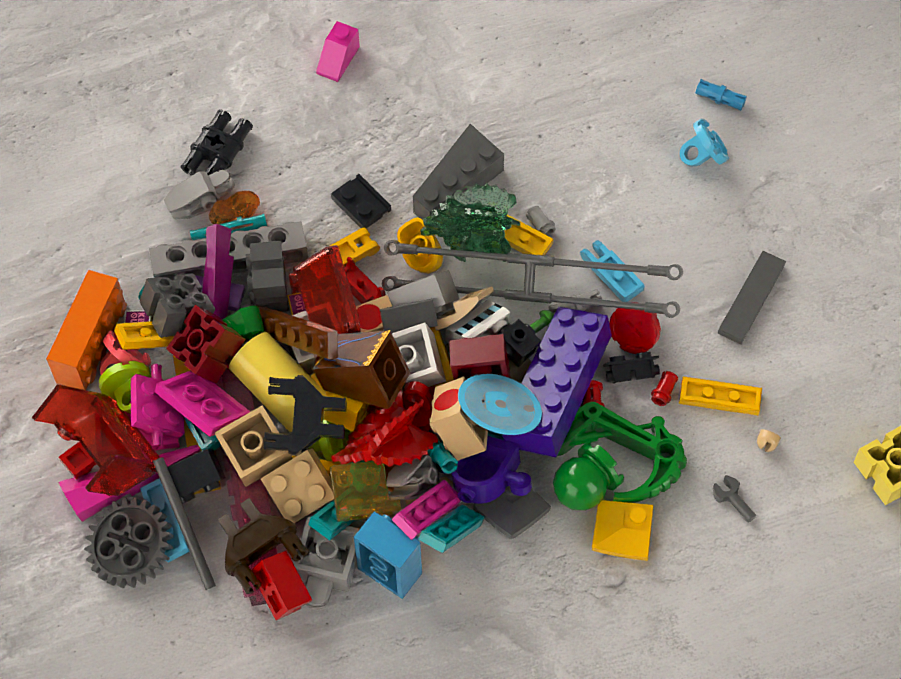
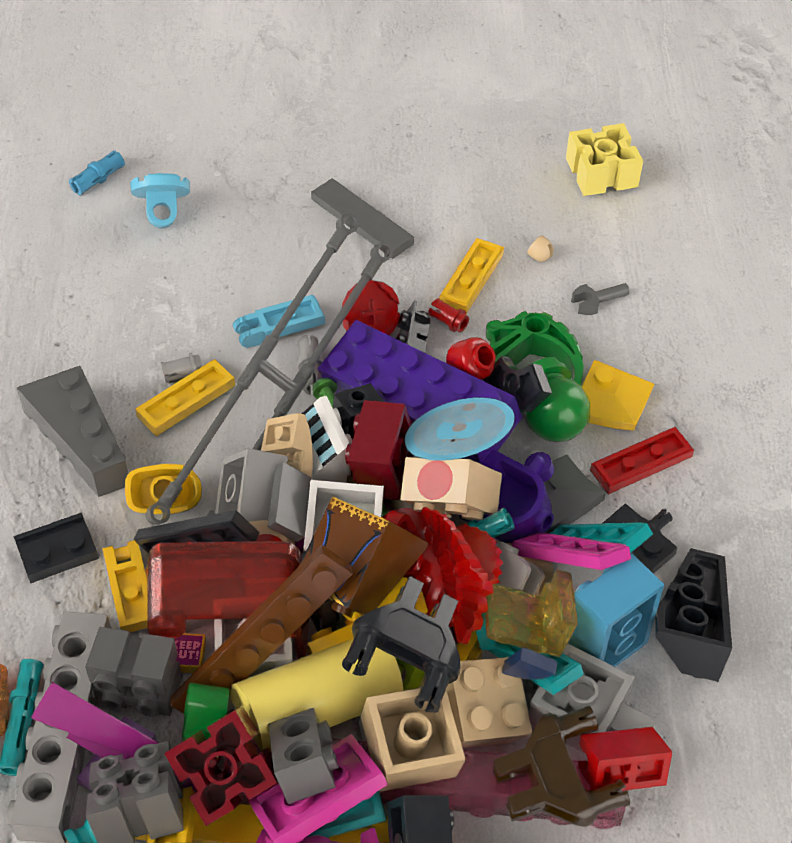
camera: 75 degrees left, 10 degrees down
clear green piece [420,183,521,262] -> none
none -> black tile [134,510,260,560]
none -> dark grey brick [268,707,339,804]
none -> red head [446,337,496,380]
none -> black tile [483,356,552,412]
none -> dark blue tile [502,647,557,679]
none -> red tile [590,427,694,495]
none -> black plate [603,503,677,574]
none -> black wedge [655,548,732,682]

